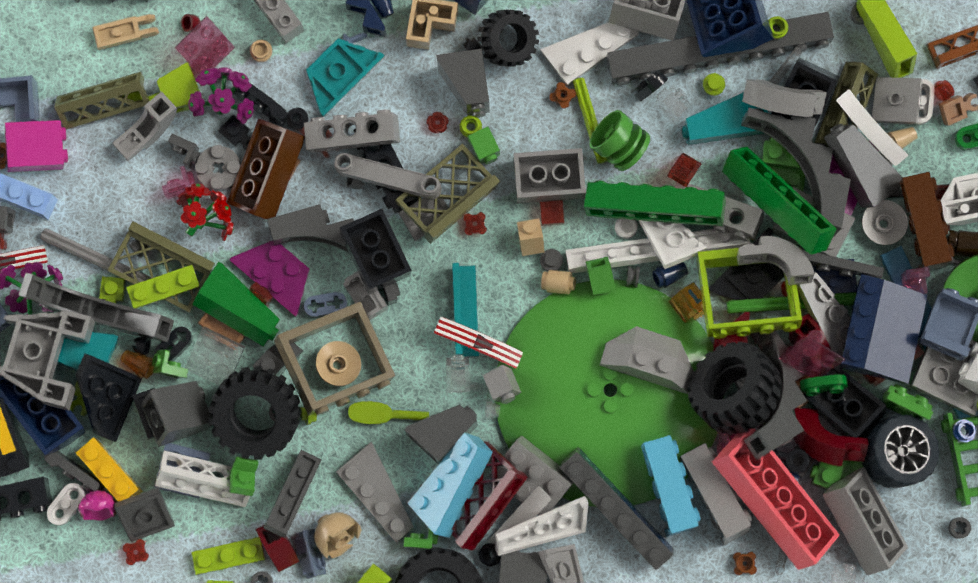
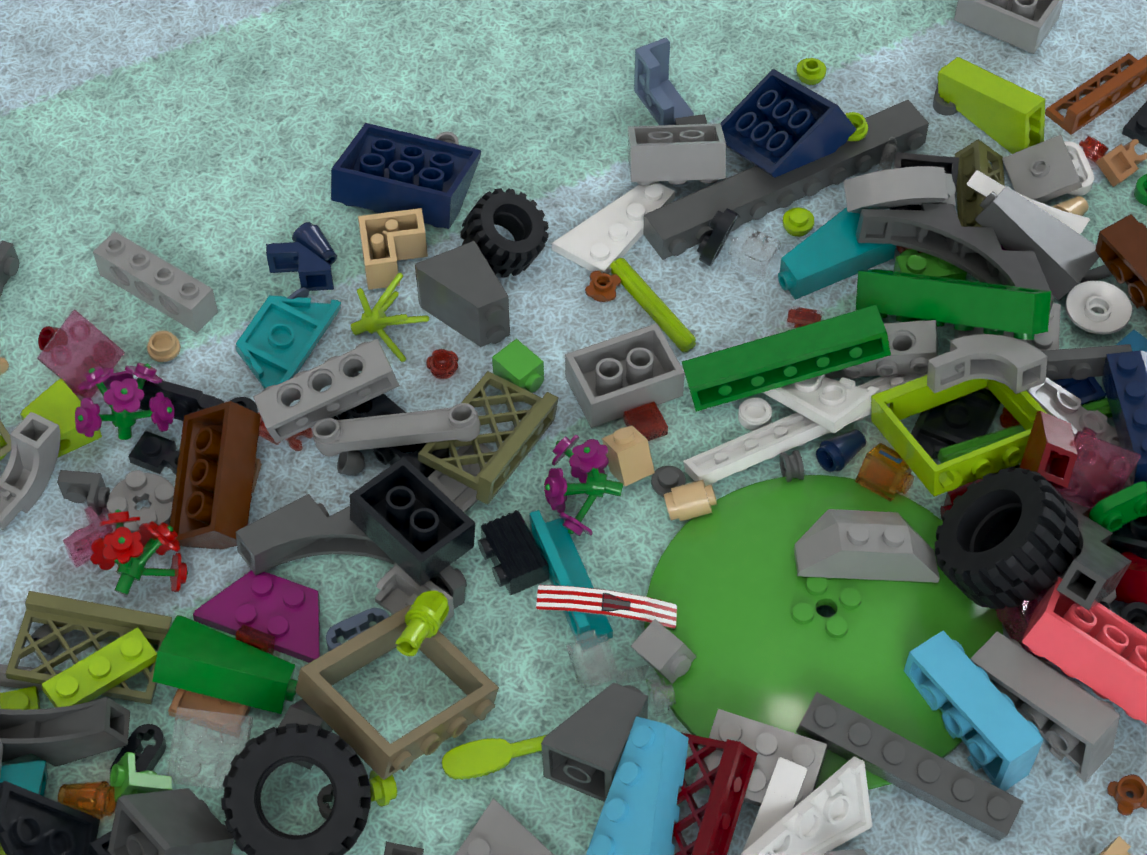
camera: 20 degrees left, 25 degrees down
black hinge [132,337,151,356] -> none
tan dish [315,341,361,386] -> none
lime plate [459,115,482,138] -> none
clear red plate [463,212,487,236] -> none
bright green brick [586,256,616,295] -> none
bright green wheel [589,110,650,171] -> none
none -> lime plant [351,273,429,362]
none -> lime arm [395,591,449,656]
none -> black brick [478,510,549,595]
none -> magenta plant [544,435,623,536]
none -> dark red slope [1020,411,1078,489]

